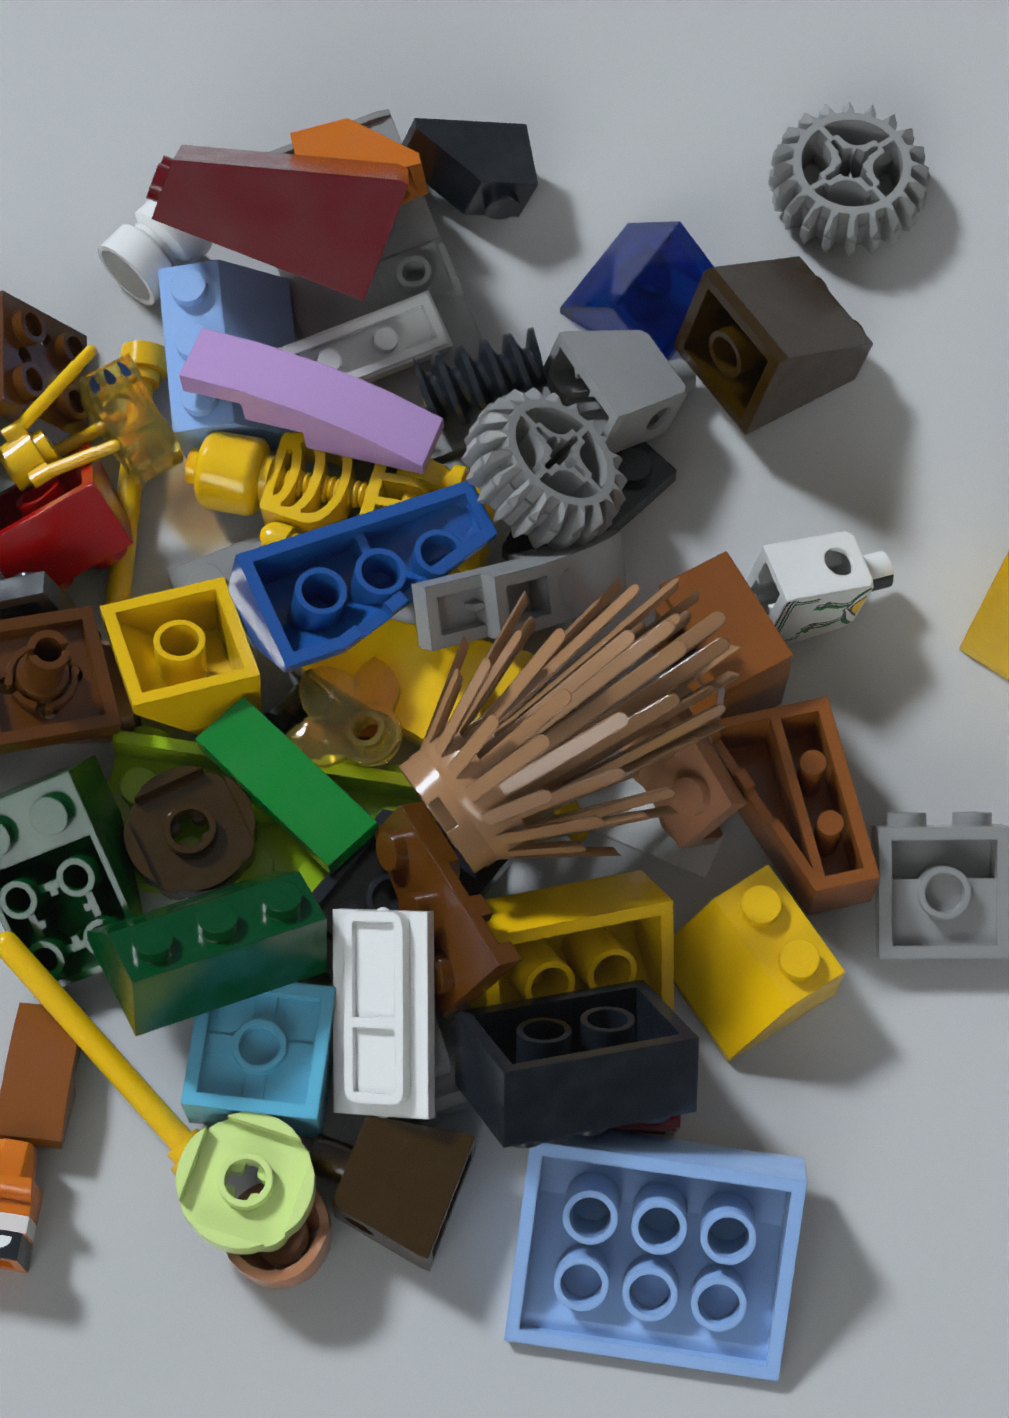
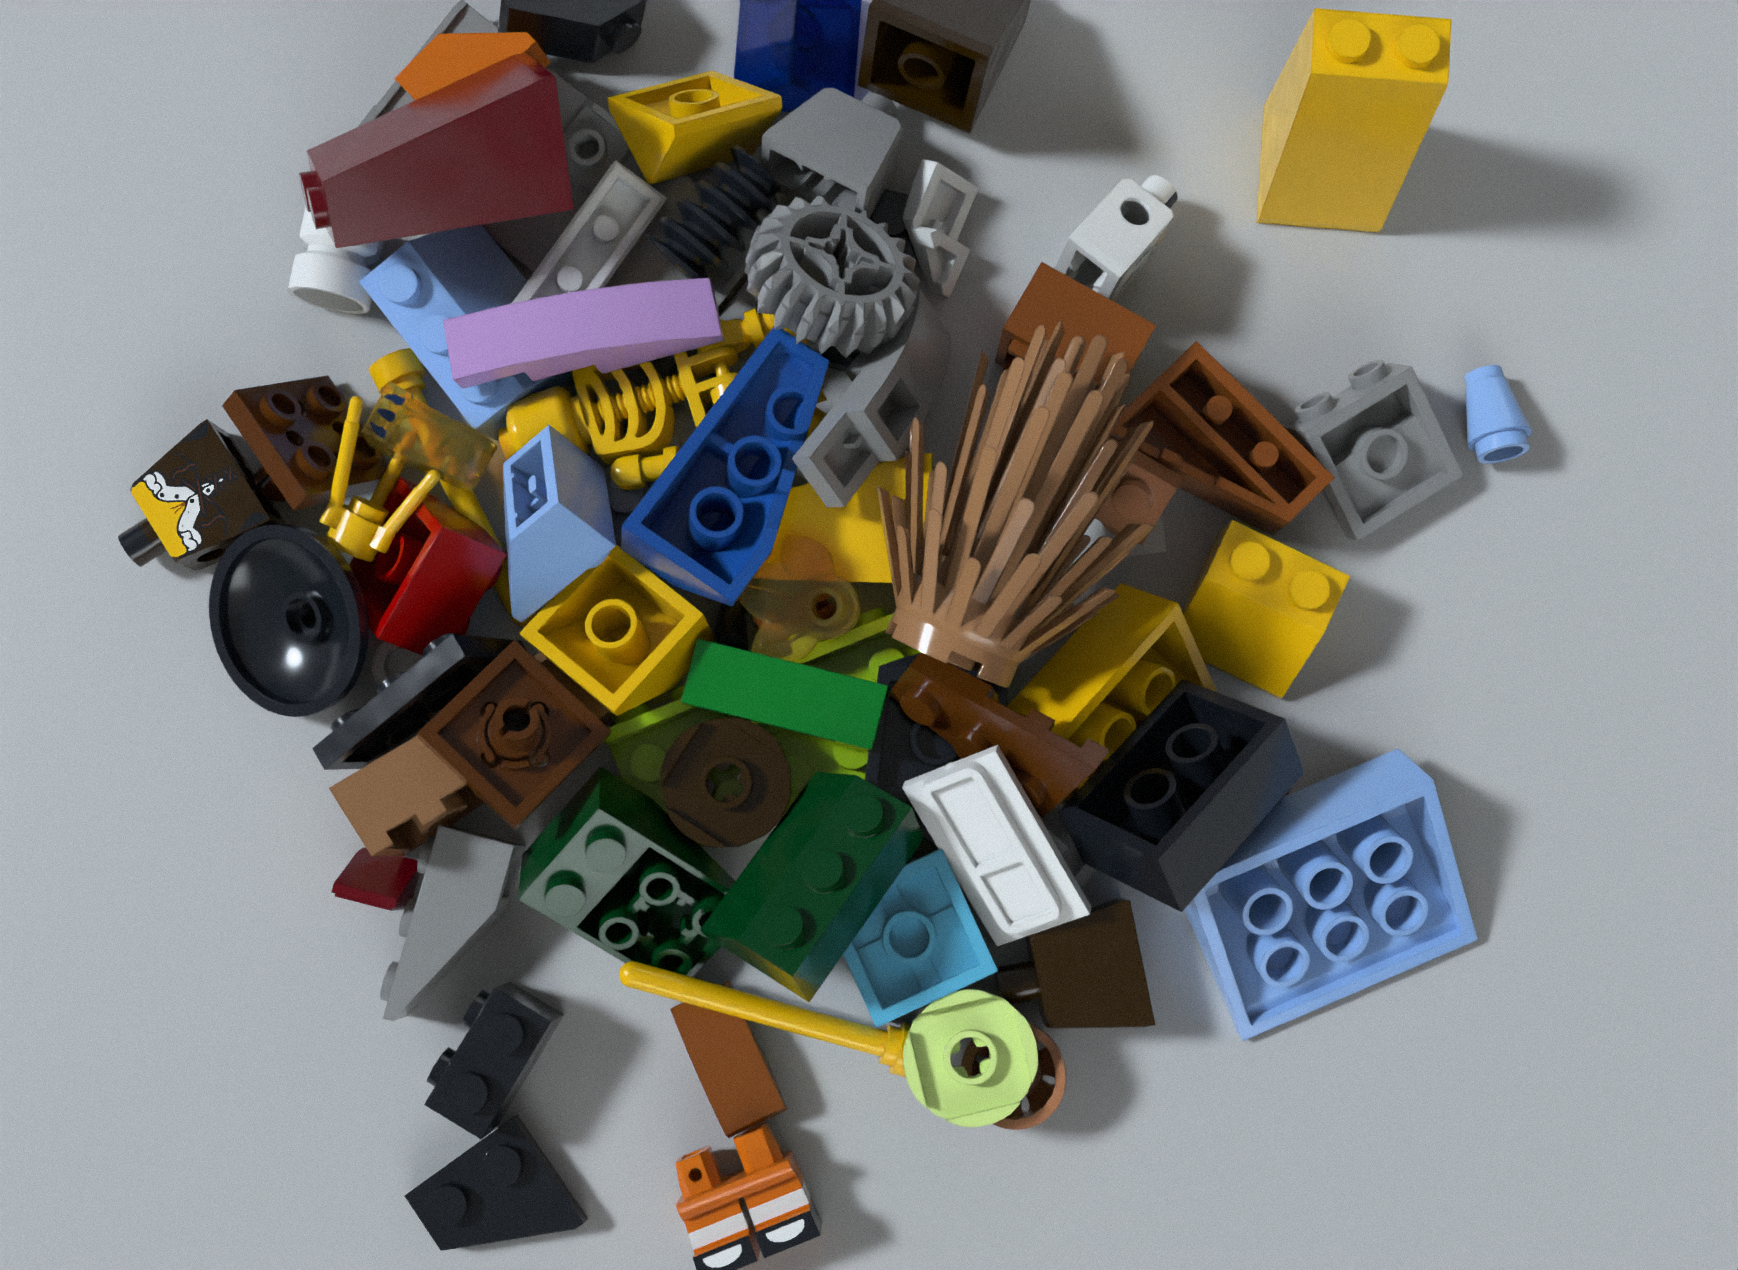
camera: 30 degrees left, 15 degrees up
none -> light blue slope [503,425,616,623]
none -> yellow slope [607,70,782,185]
none -> white slope [903,159,979,298]

